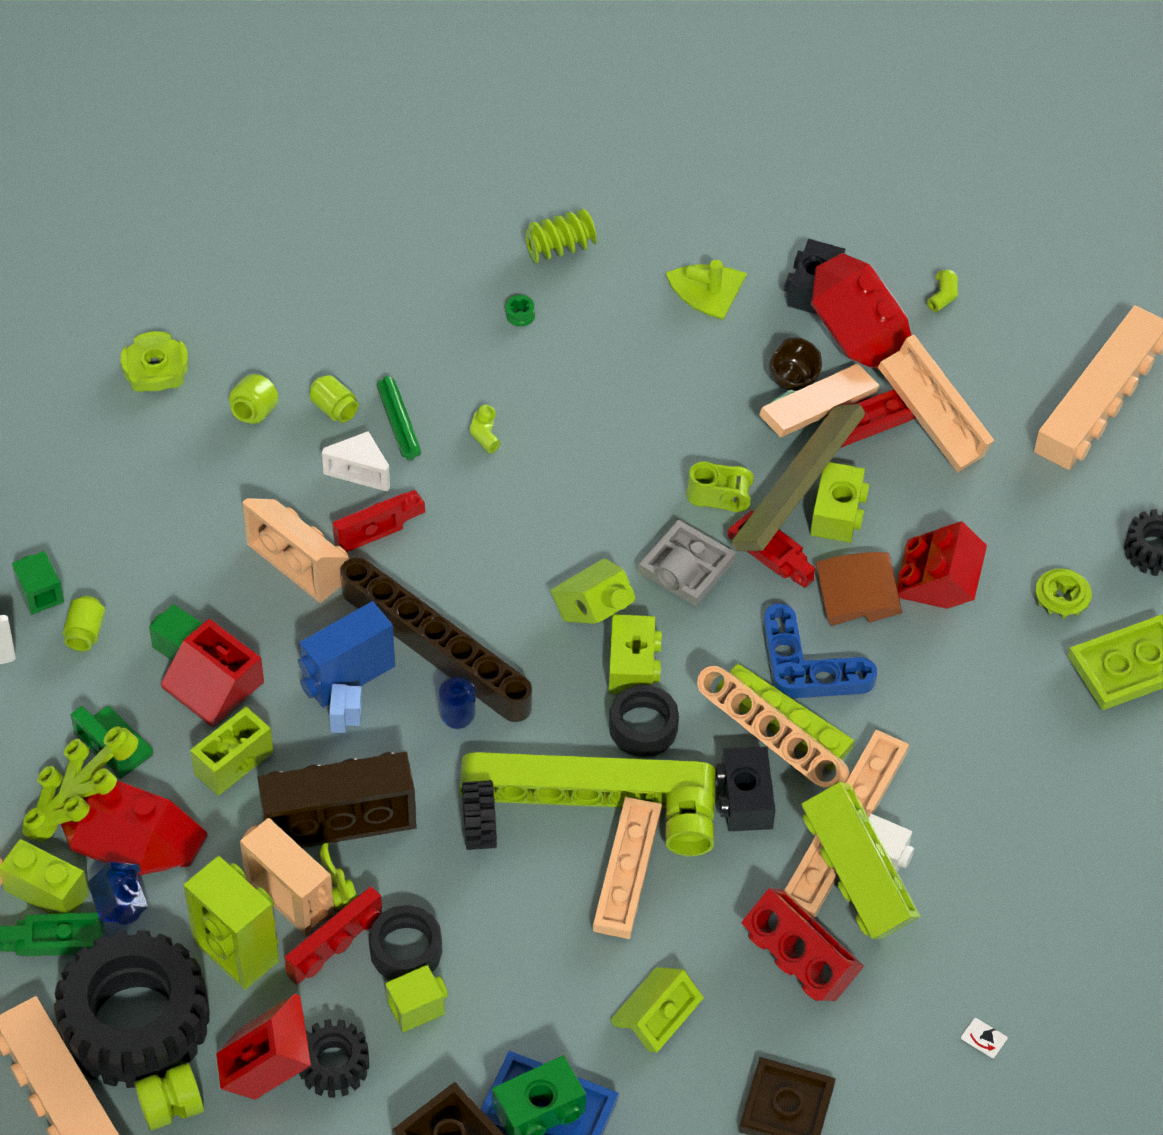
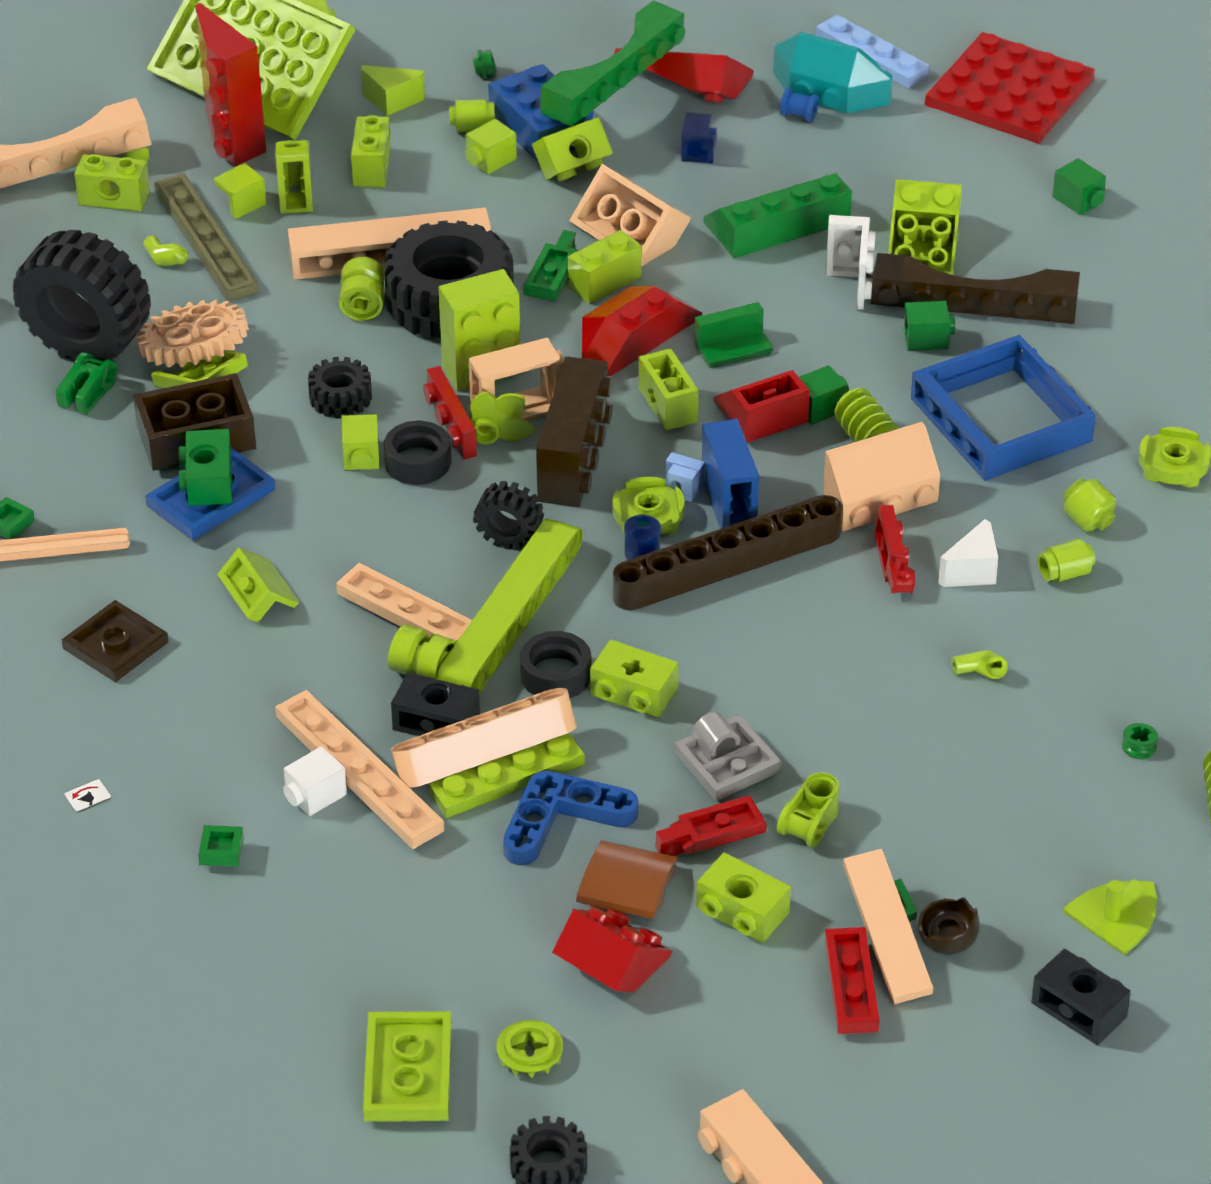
camera: 115 degrees right, 10 degrees down
lime plant [22,726,138,842] -> none
lime brick [62,596,106,652] -> none
clear blue brick [87,861,148,925] -> none
red slope [216,994,311,1100] -> none
green axle [376,376,421,461] -> none
lime torso [550,558,636,624] -> none
olive tile [731,404,865,551] -> none
red brick [741,888,864,1002] -> none
lime brick [801,782,921,939] -> none
red wedge [811,253,916,372] -> none
light nougat fence [878,334,995,473] -> none
lime arm [927,269,958,313] -> none
none -> green plate [198,825,244,867]
none -> lime plate [612,476,685,537]
none -> lime piece [834,388,899,442]
none -> blue window [911,335,1096,481]

